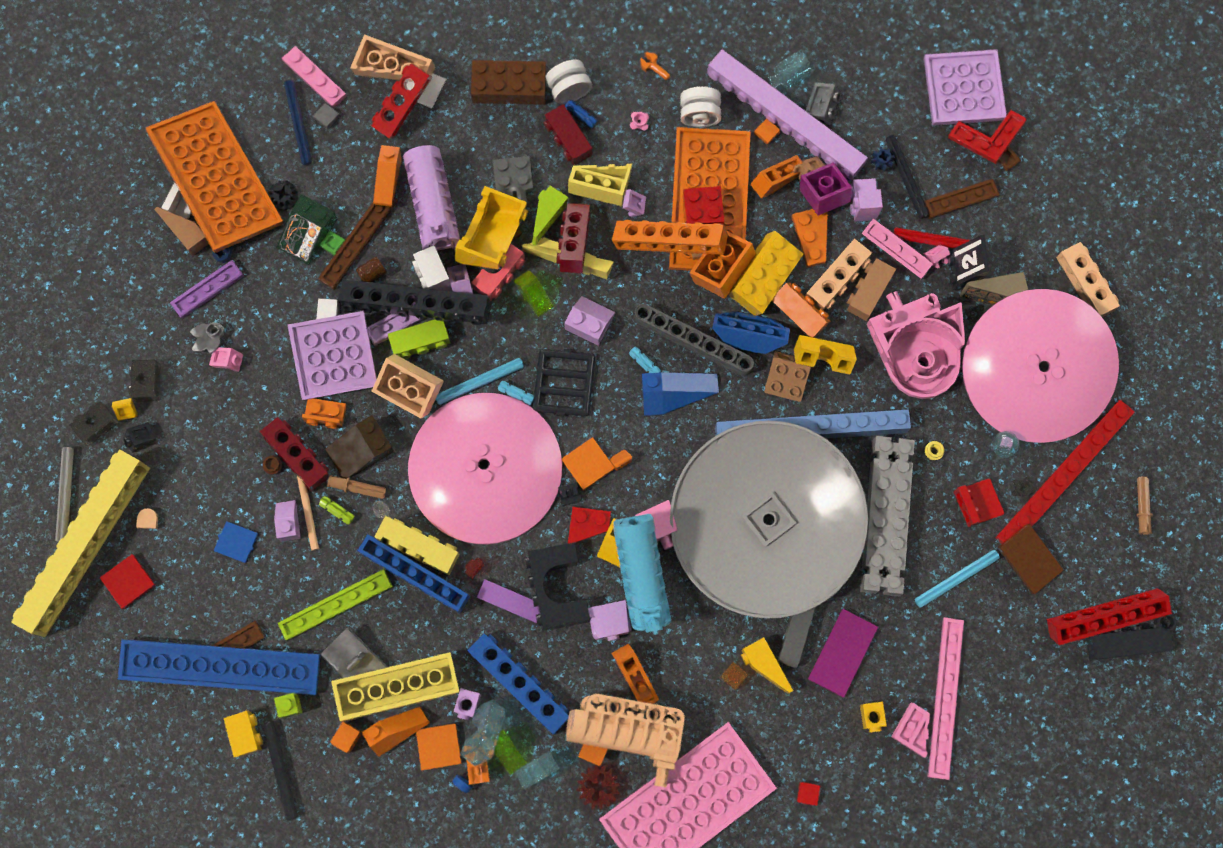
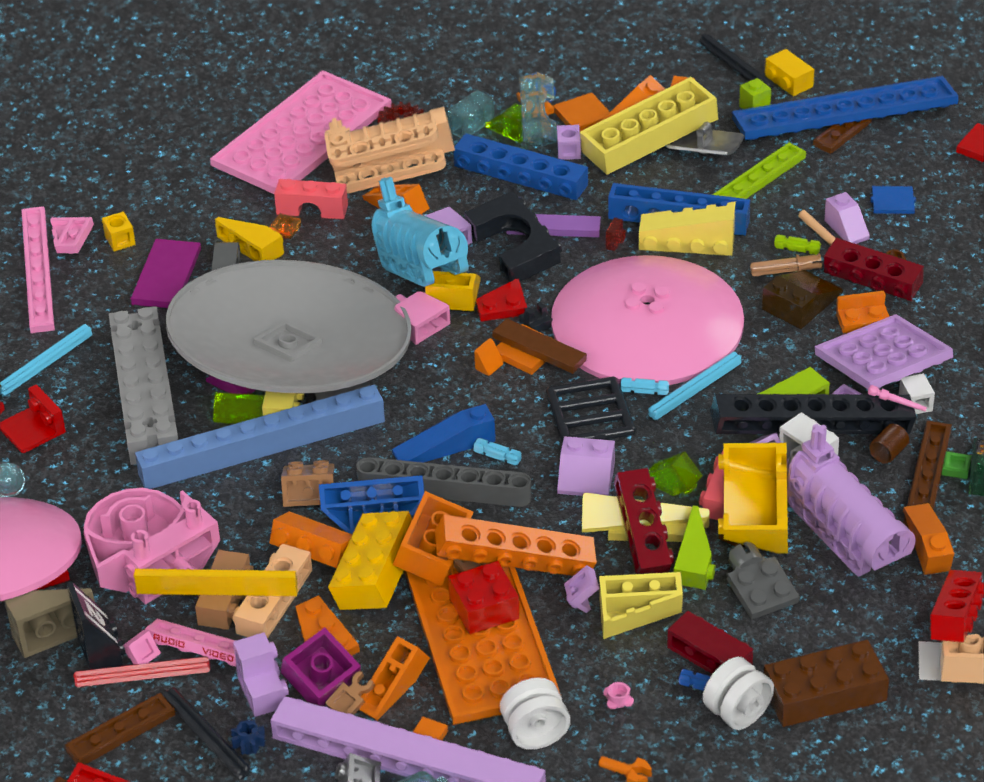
camera: 165 degrees right, 35 degrees down
light nougat brick [372,354,444,418] -> none
clear pin [372,501,390,520] -> none
yellow arch [794,335,857,374] -> none
red tile [797,782,820,806] -> none
light yellow plate [925,441,944,460] -> none
none -> yellow tile [134,569,298,596]
none -> coral arch [274,179,348,220]
none -> reddish brown tile [492,318,587,374]
none -> bright pink piece [868,385,927,411]

